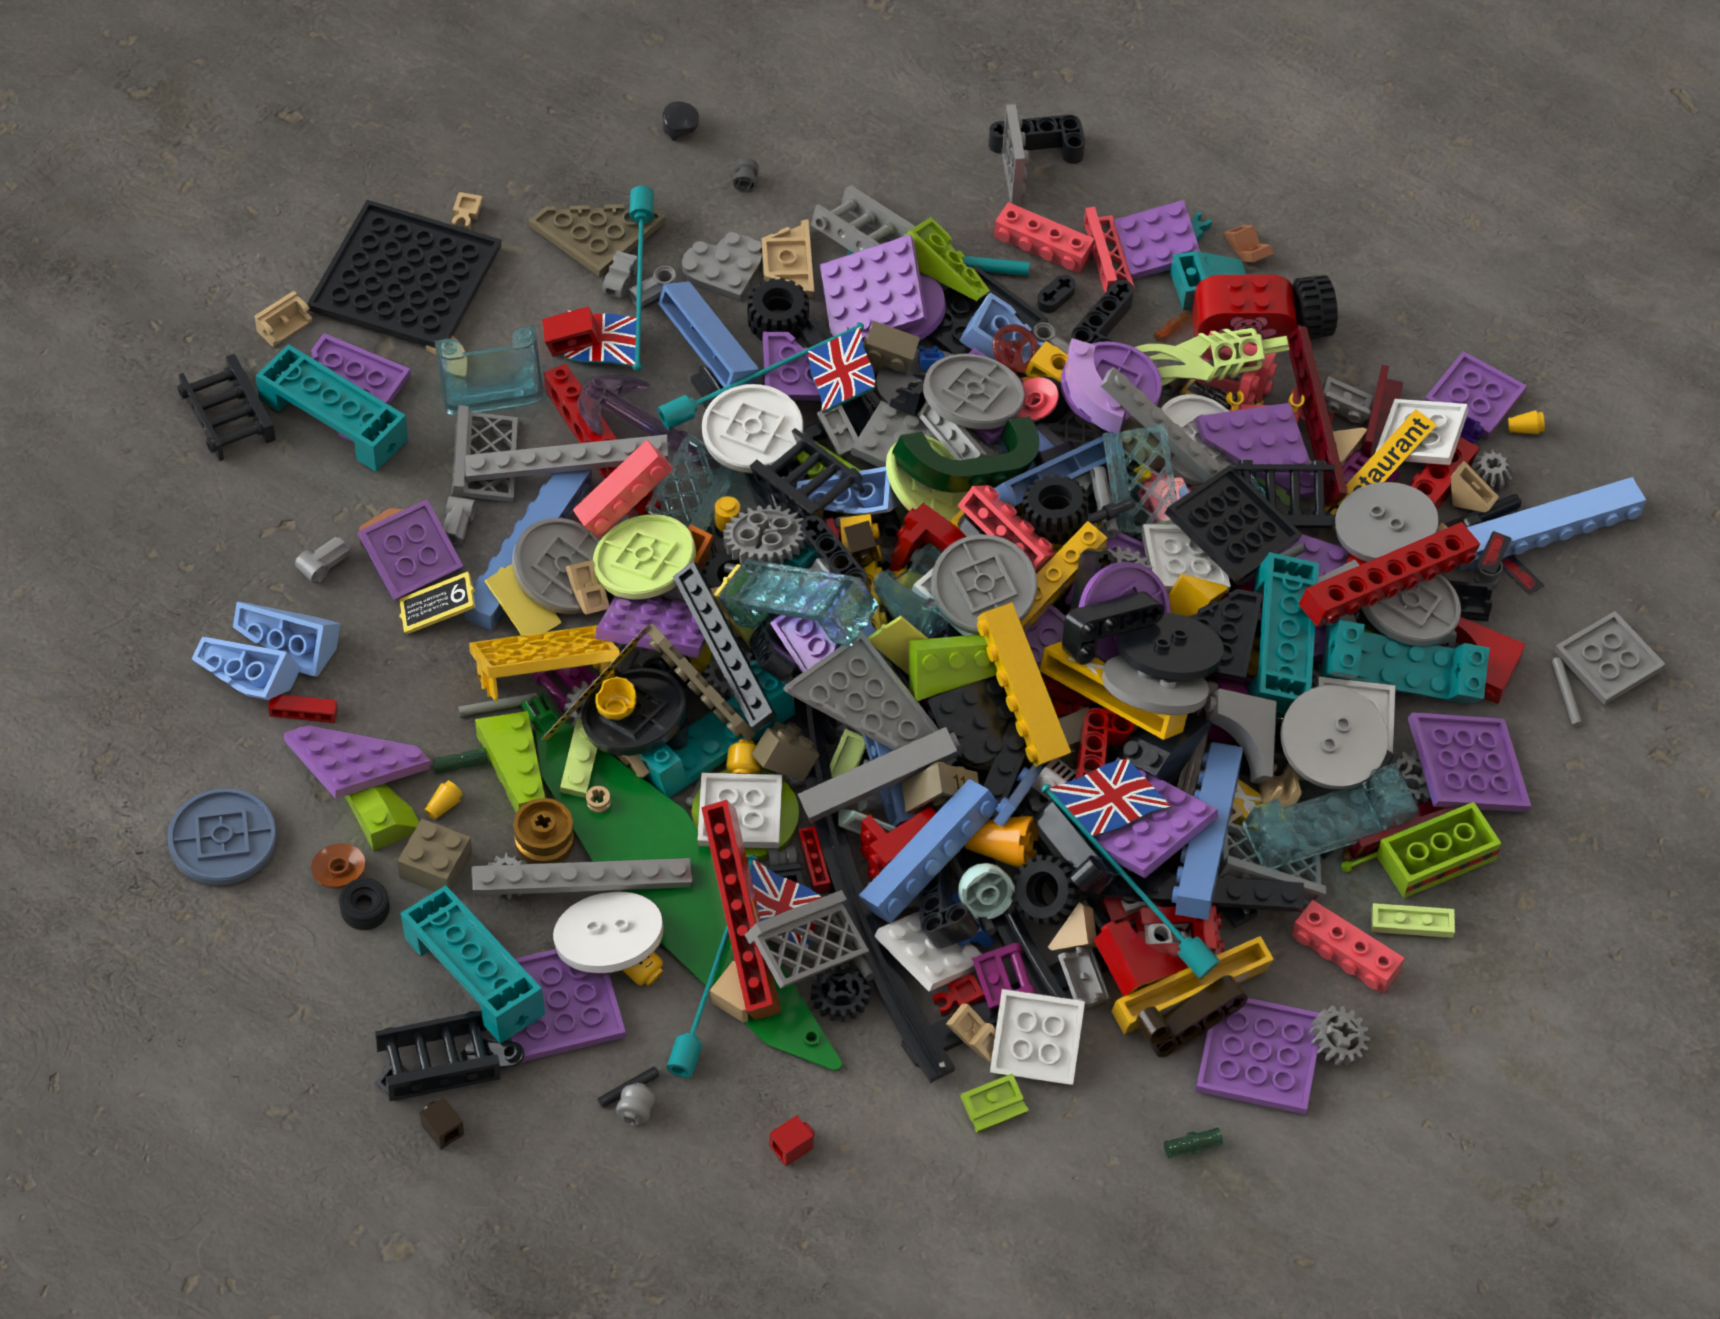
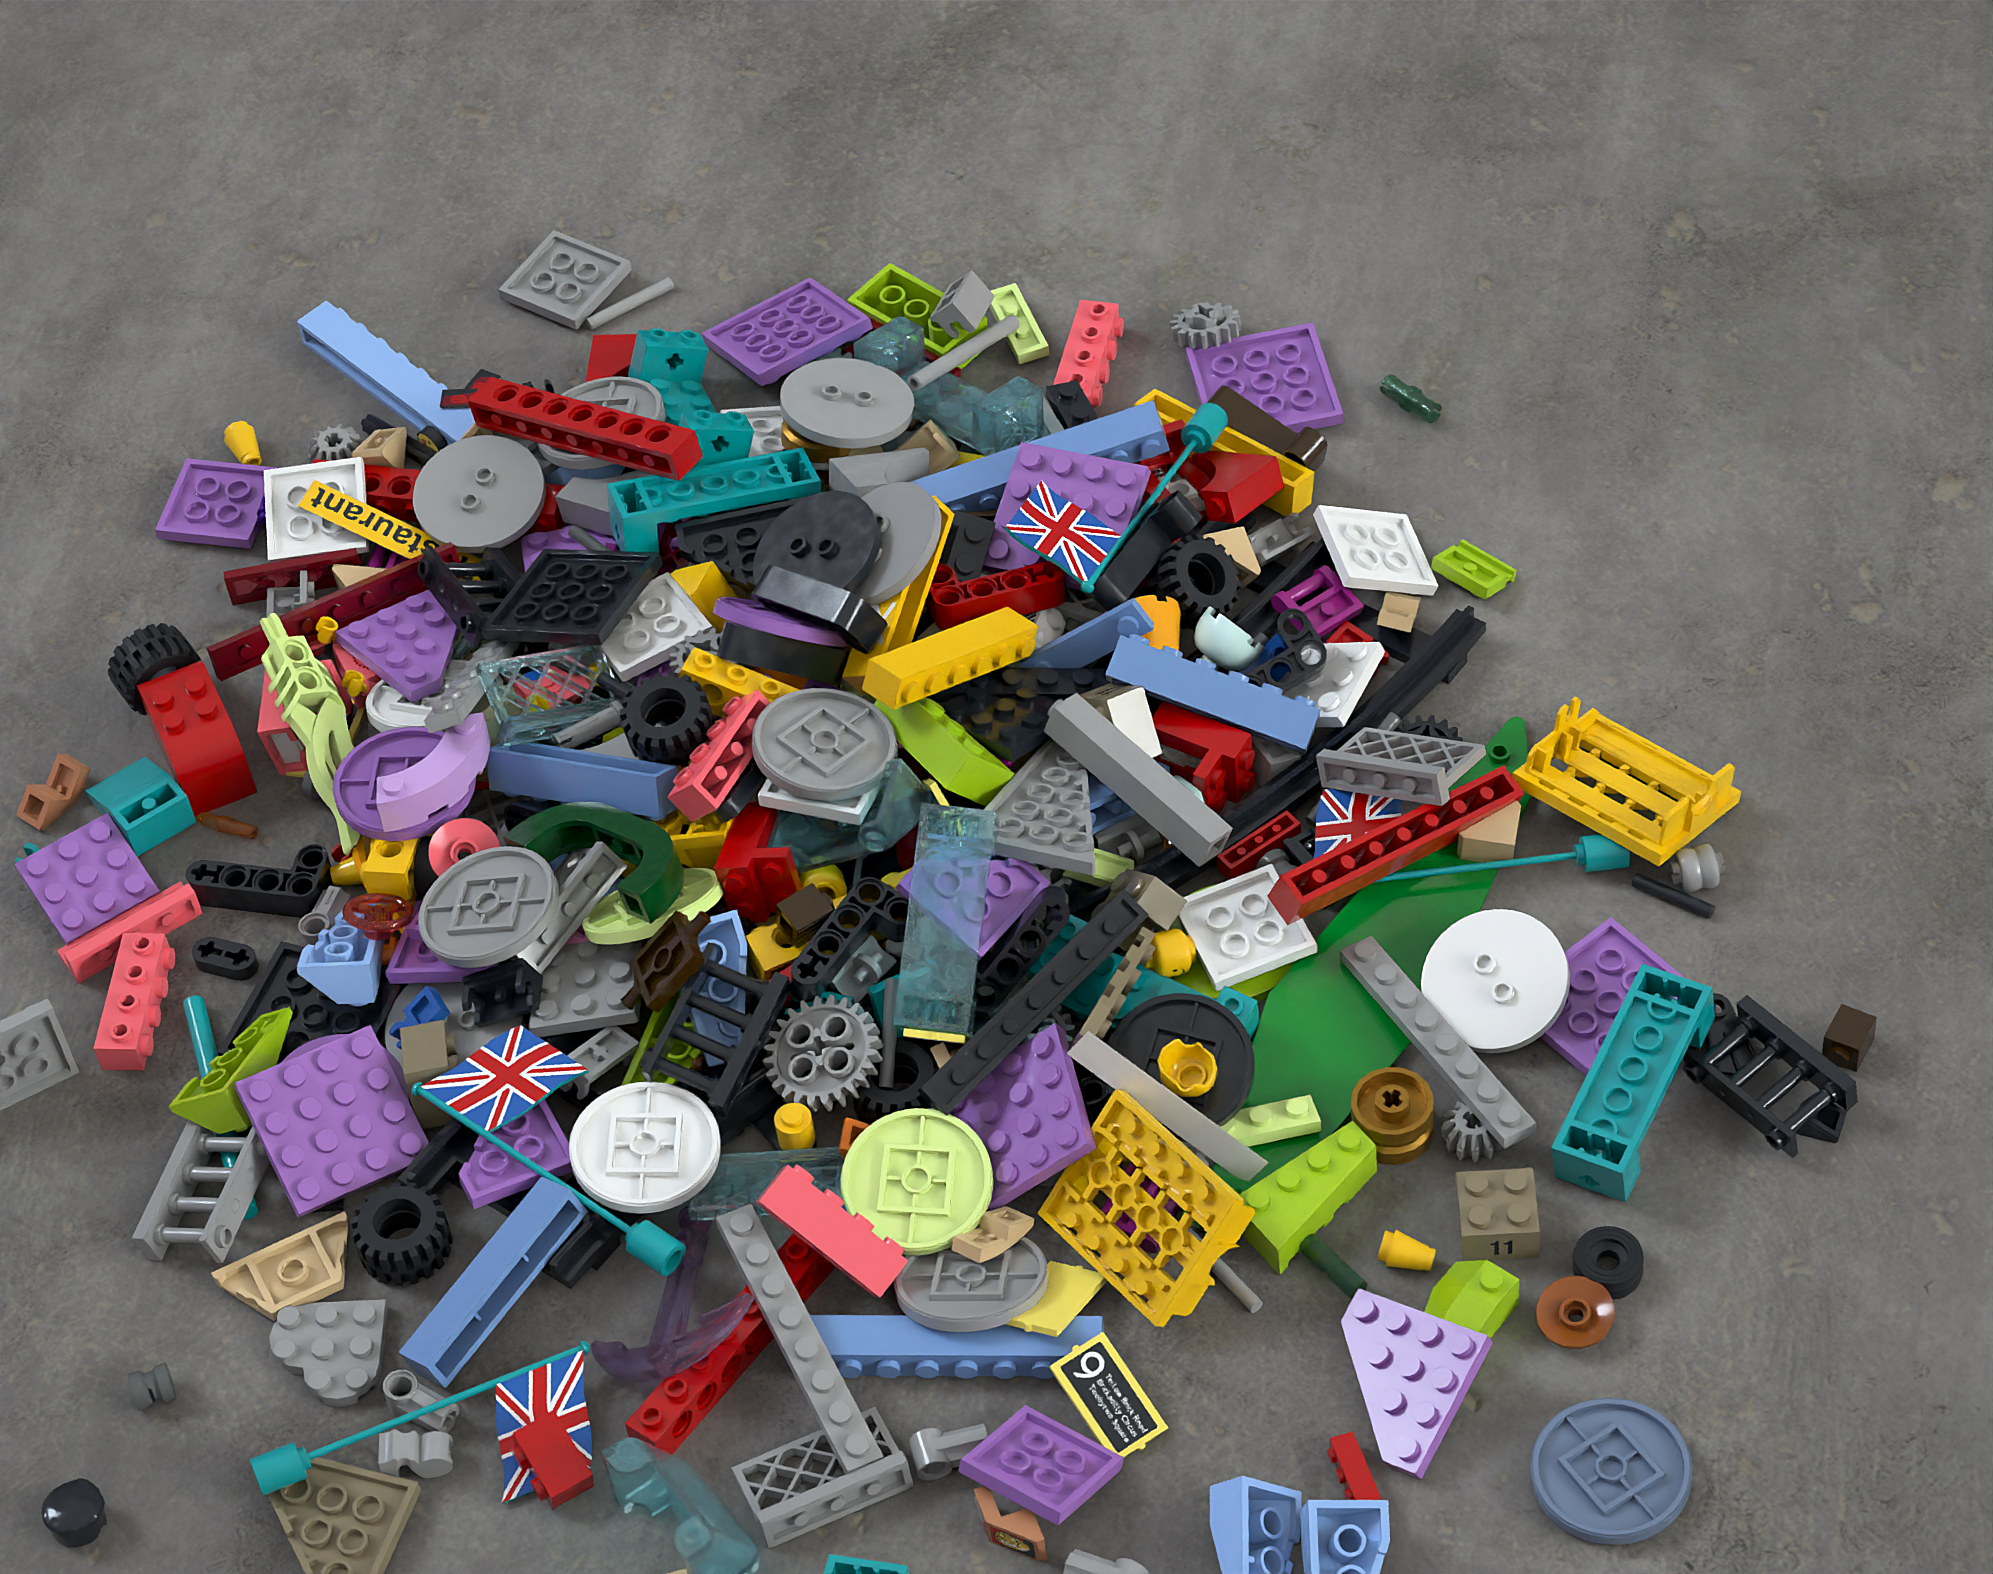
camera: 105 degrees left, 5 degrees down
tan bush [586,786,611,813] -> none
red brick [769,1115,815,1166] -> none
none -> dark brown plate [620,910,712,1012]
none -> light grey piece [907,315,1020,391]
none -> light grey hinge [930,270,995,338]
none -> yellow piece [1512,697,1741,866]

